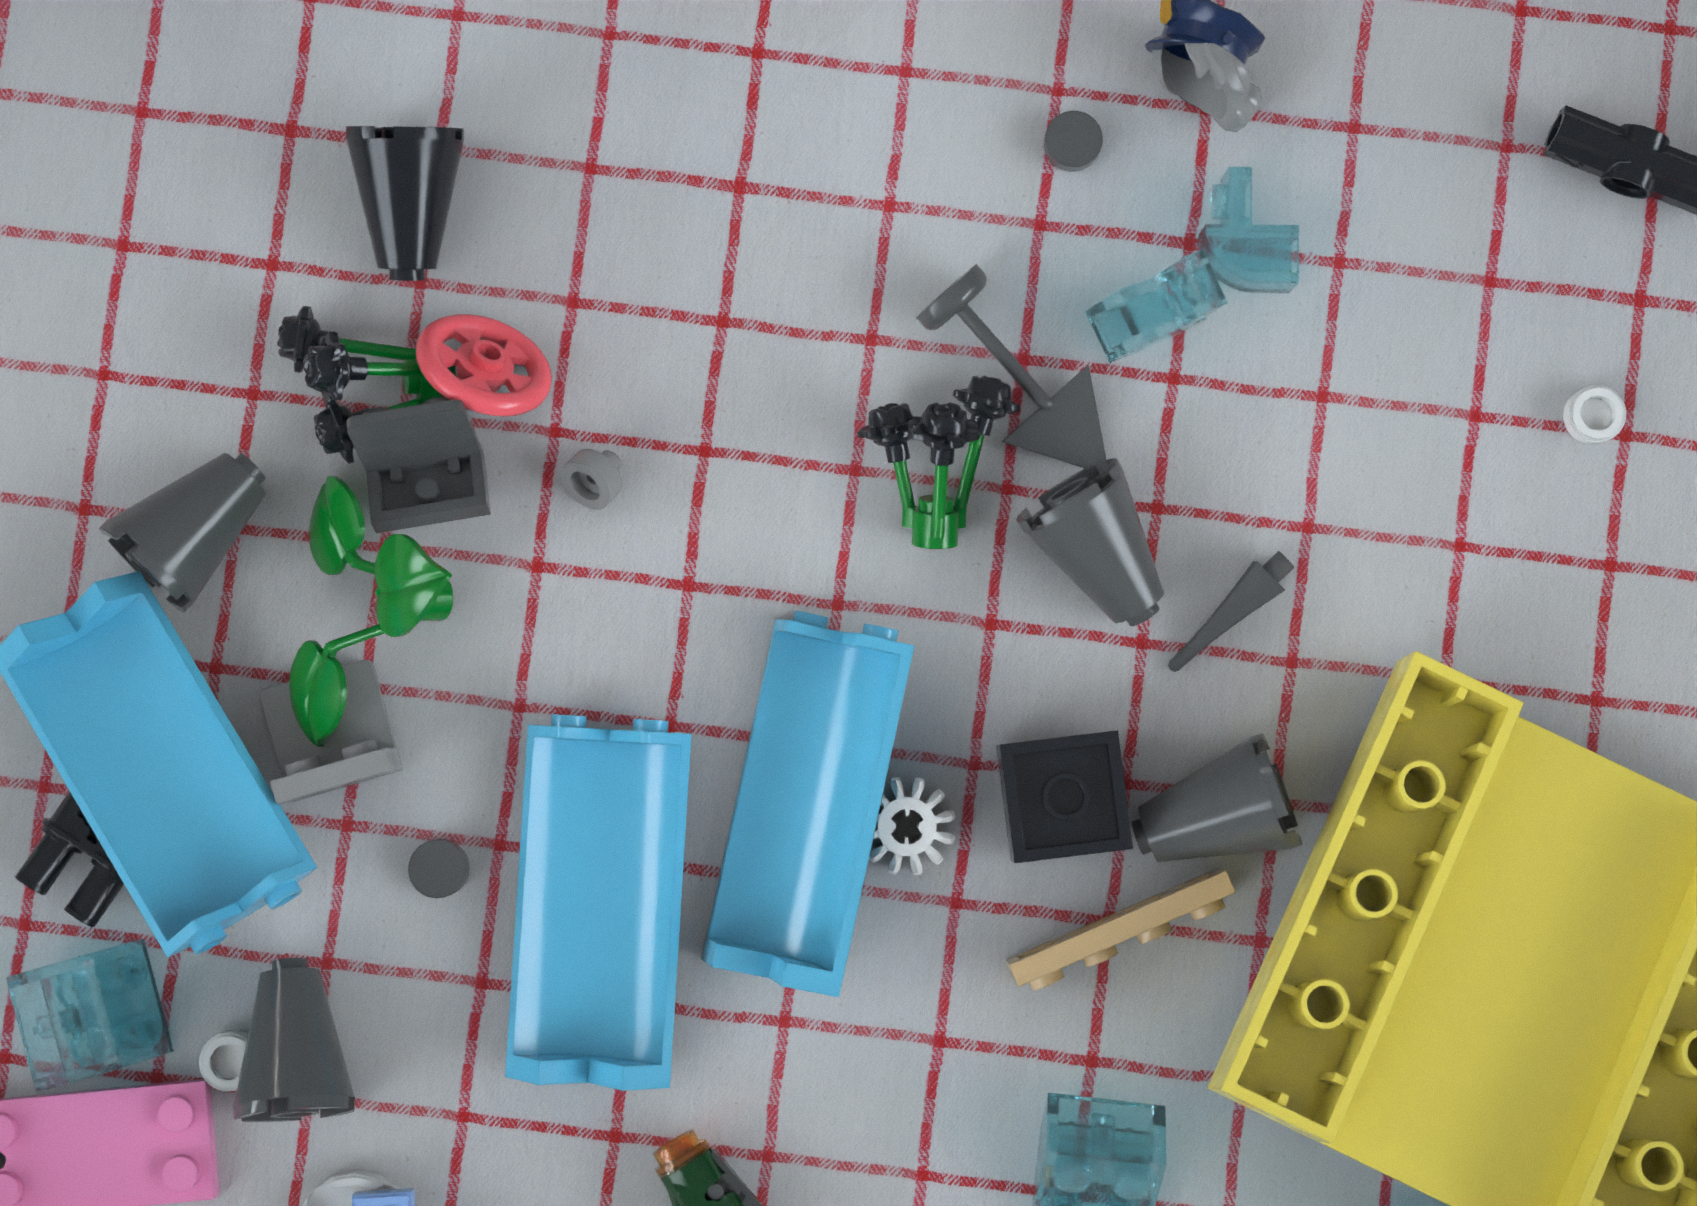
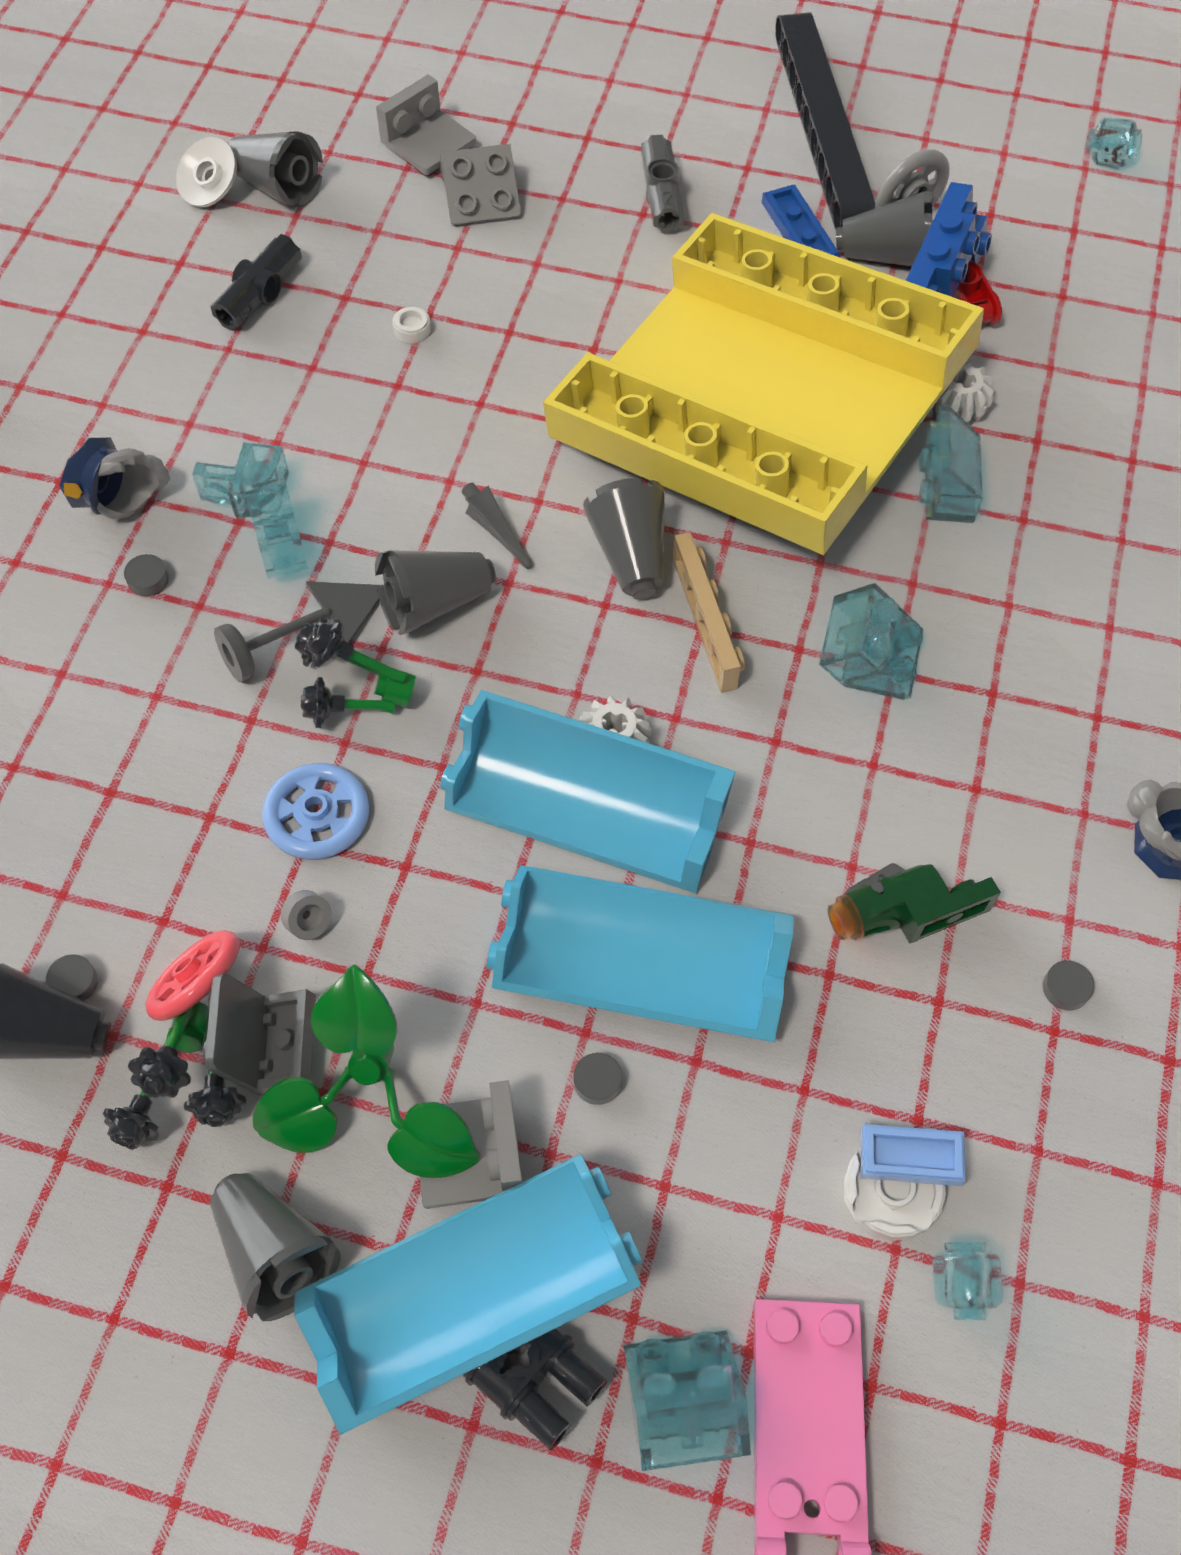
camera: 80 degrees left, 25 degrees down
white tile [199,1030,248,1091] -> none
dark grey cone [233,958,355,1122] -> none
black container [996,730,1133,863] -> none
none -> dark grey tile [45,954,98,1001]
none -> light blue plate [262,763,369,860]

